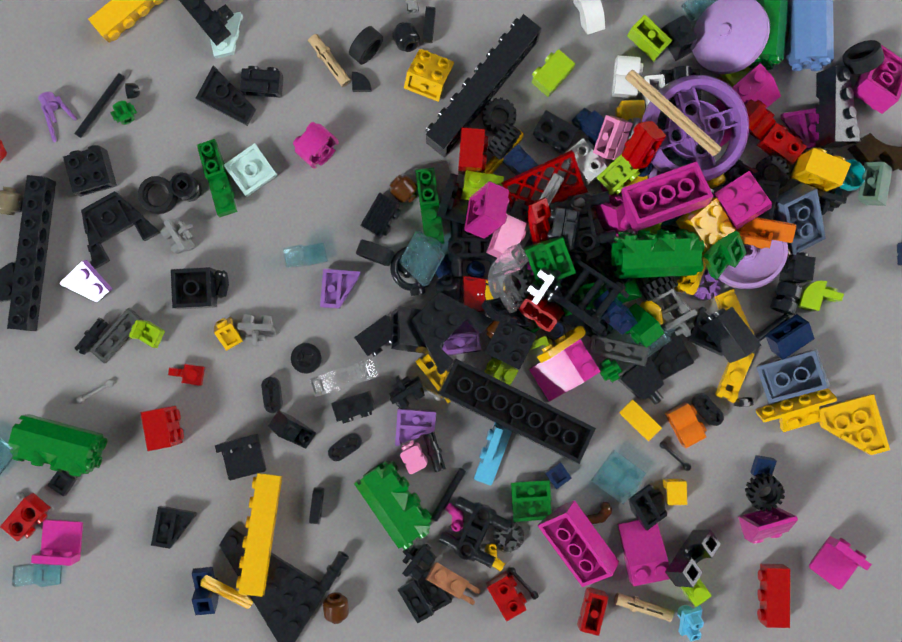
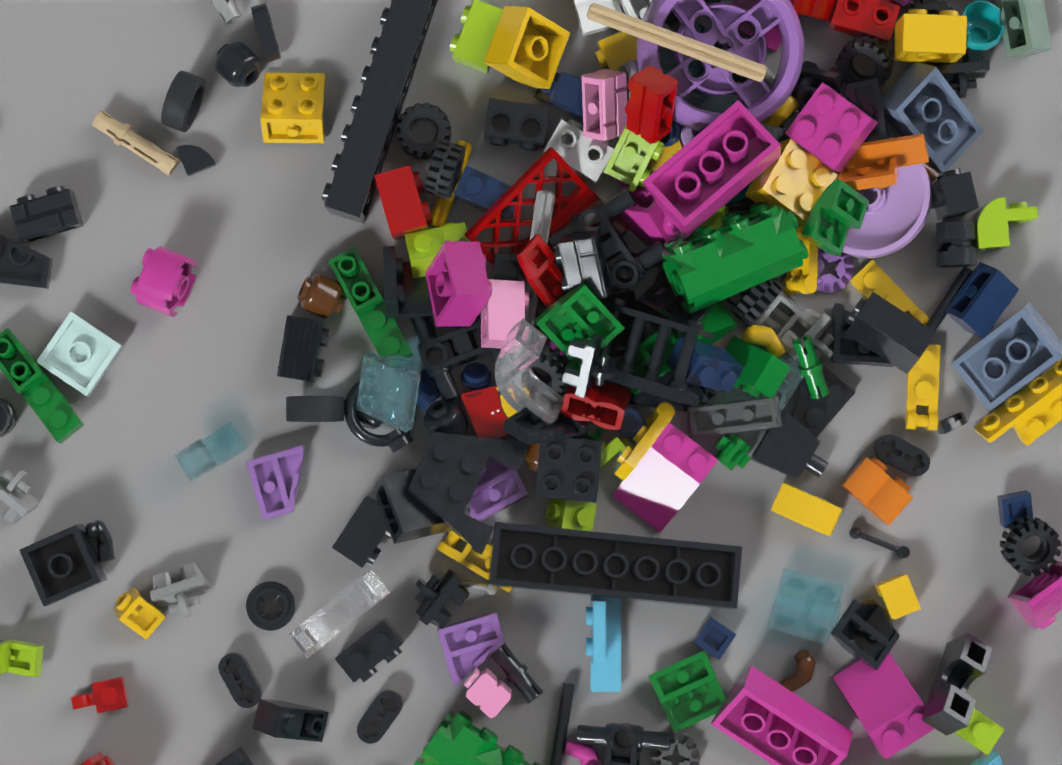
camera: 20 degrees left, 0 degrees up
none -> yellow brick [484,6,570,89]
none -> green pin [792,335,830,399]

